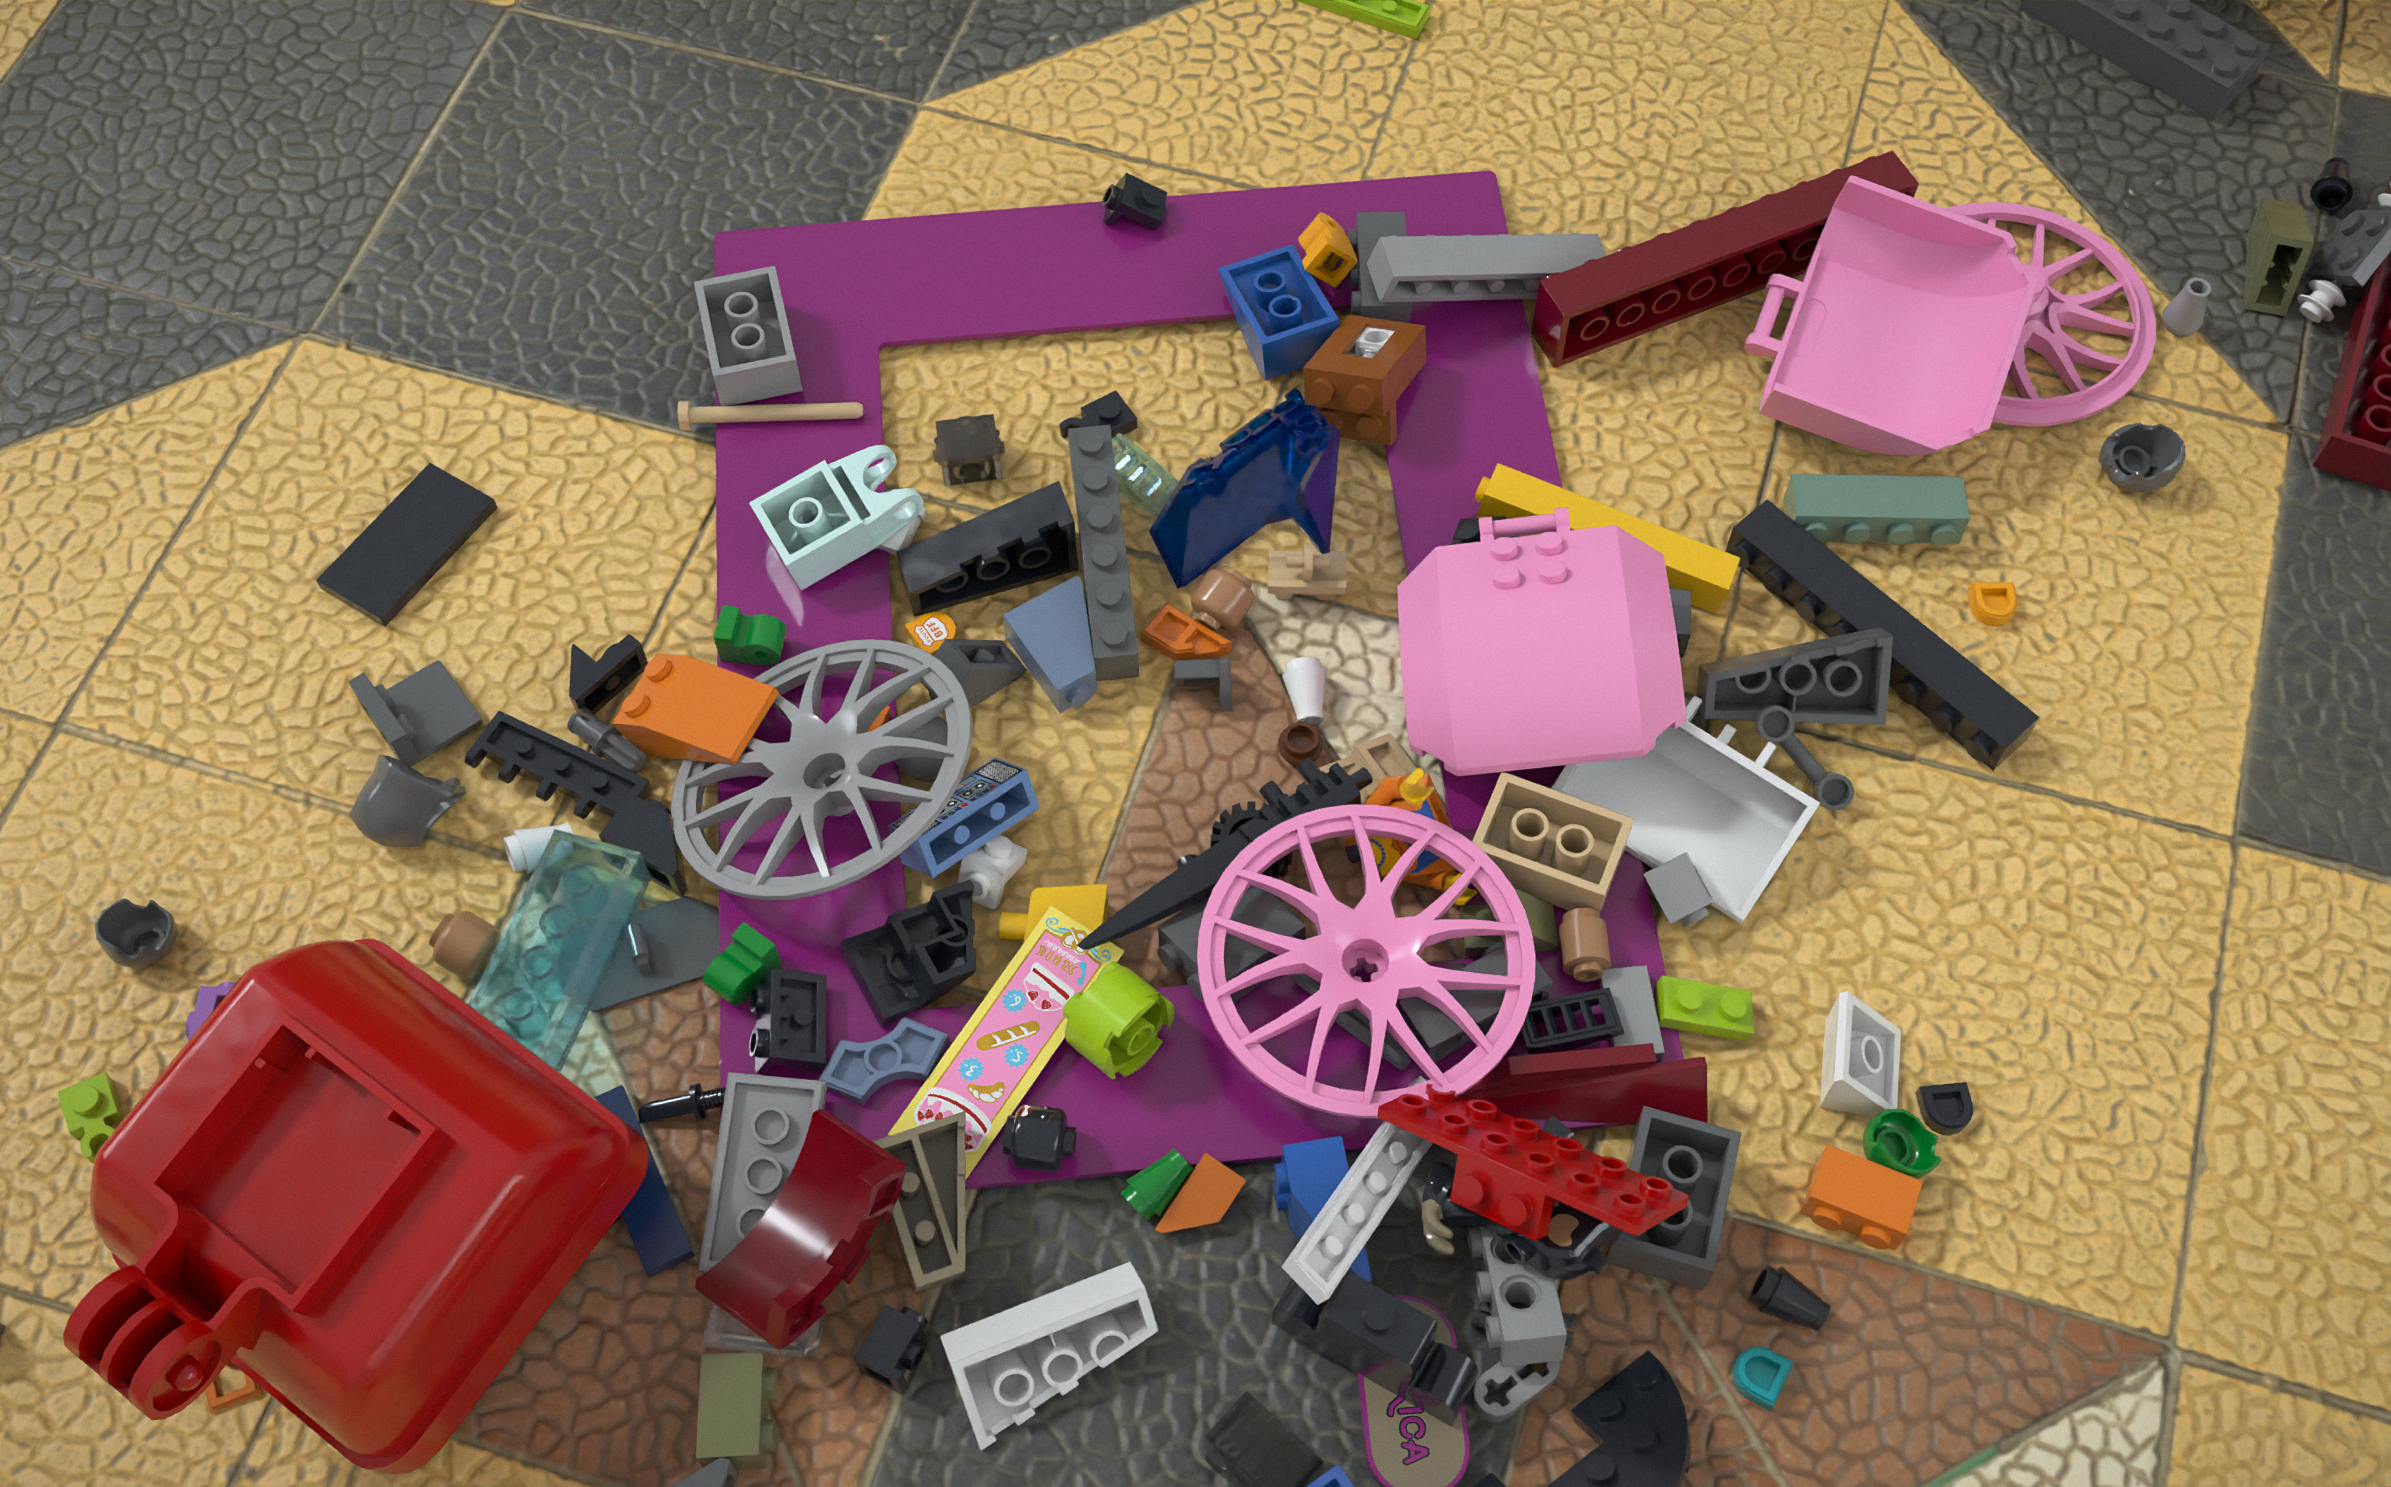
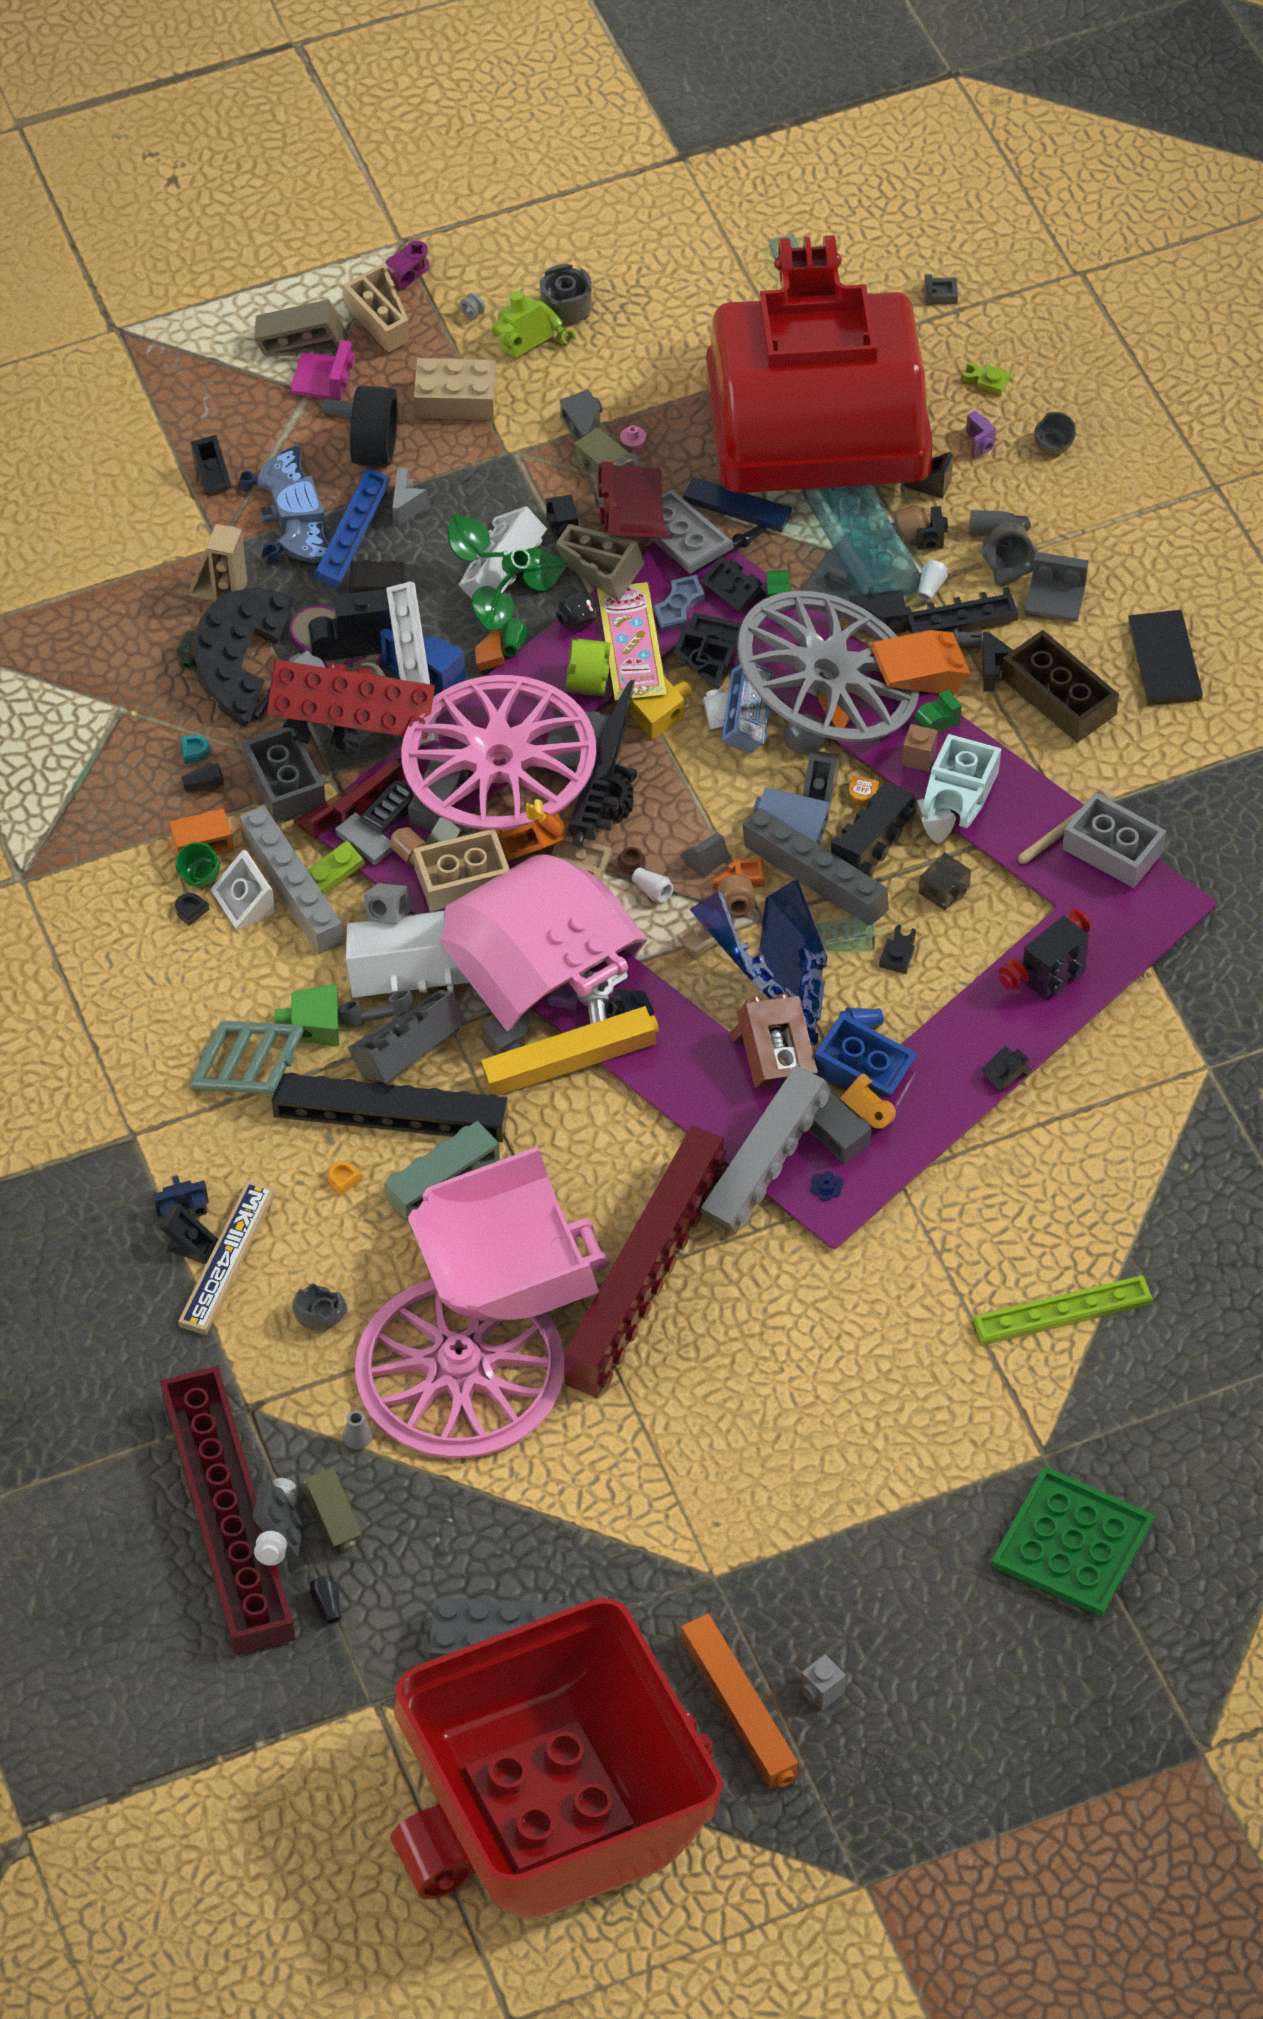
camera: 140 degrees right, 5 degrees down
none -> dark blue hips [153,1175,209,1219]
none -> black slope [160,1204,218,1264]
none -> tile [178,1180,275,1336]
none -> sand green bar [190,1021,304,1094]
none -> light grey brick [239,805,344,955]
none -> black piece [252,688,270,720]
none -> bright green torso [274,984,339,1045]
none -> green plant [448,513,567,631]
none -> bright pink tile [620,425,646,453]
none -> clear blue plant [811,1171,844,1201]
none -> blue cone [839,1007,884,1028]
none -> medium nougat brick [902,724,938,772]
none -> black bracket [916,506,948,550]
none -> dark grey piece [969,510,1031,535]
none -> black brick [998,909,1090,1000]
none -> dark brown brick [1001,630,1119,743]

